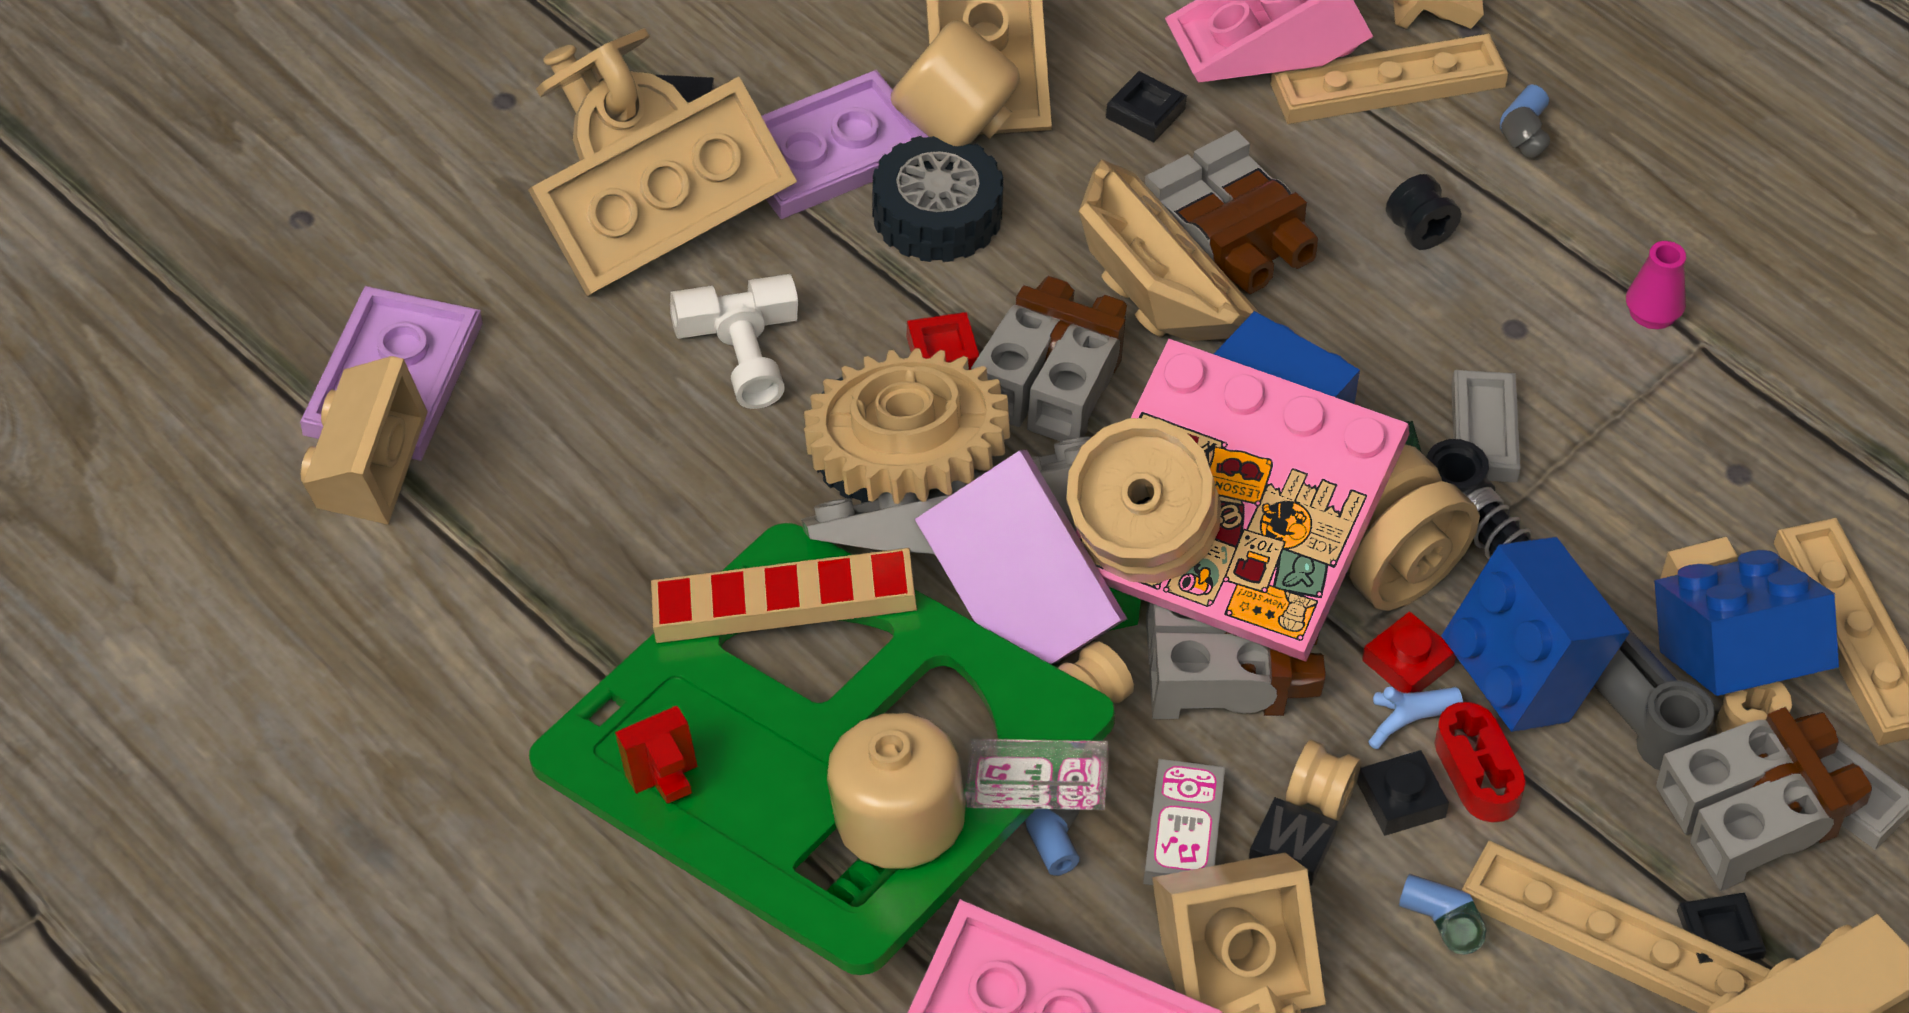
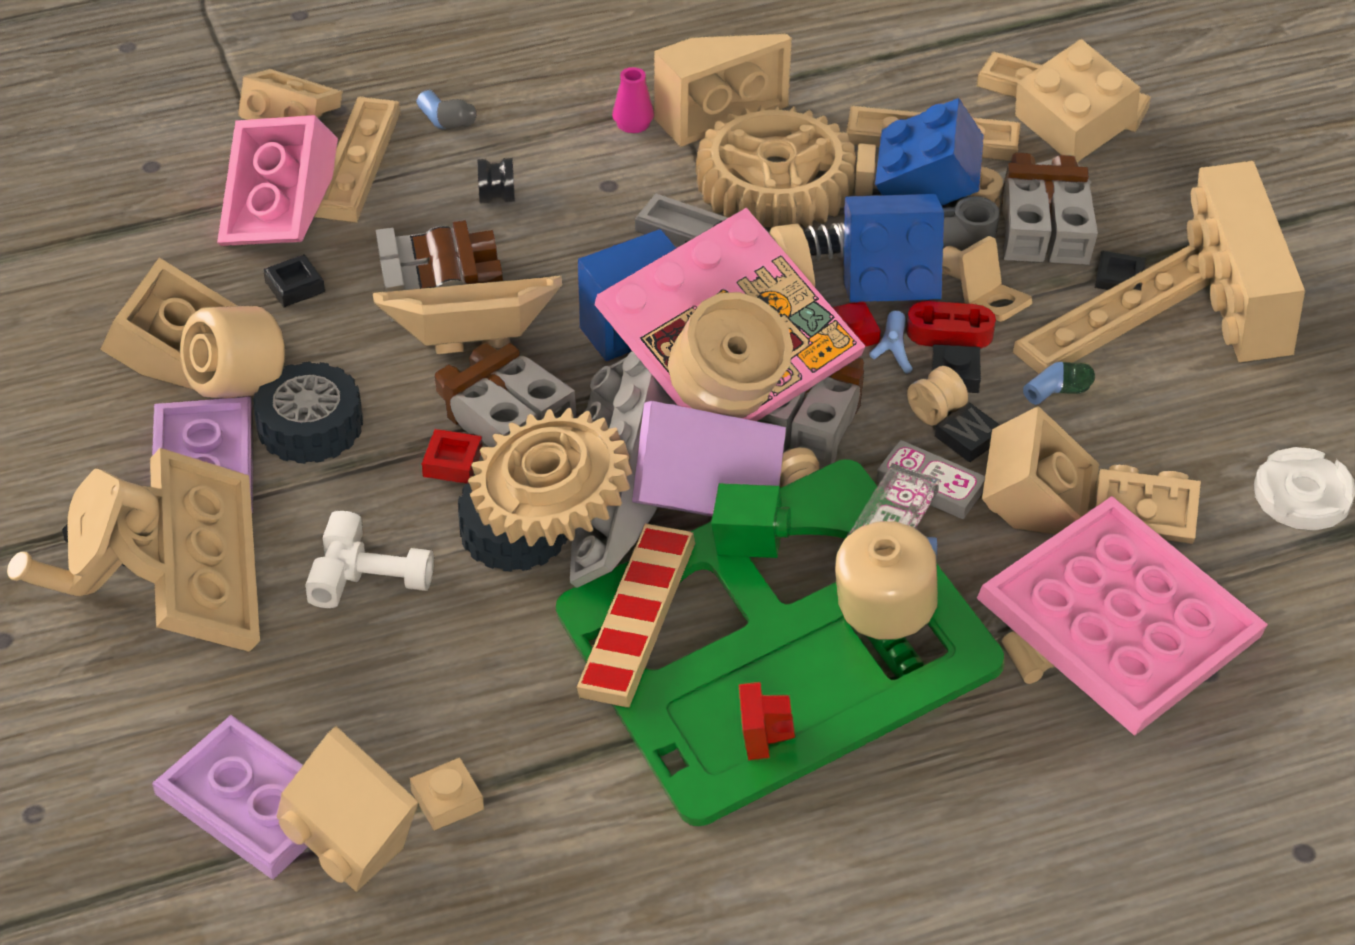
camera: 65 degrees left, 5 degrees down
none -> tan plate [410,757,484,831]
none -> tan slope [654,34,792,147]
none -> tan gear [696,104,857,229]
none -> green brick [711,483,791,558]
none -> tan bracket [942,236,1033,321]

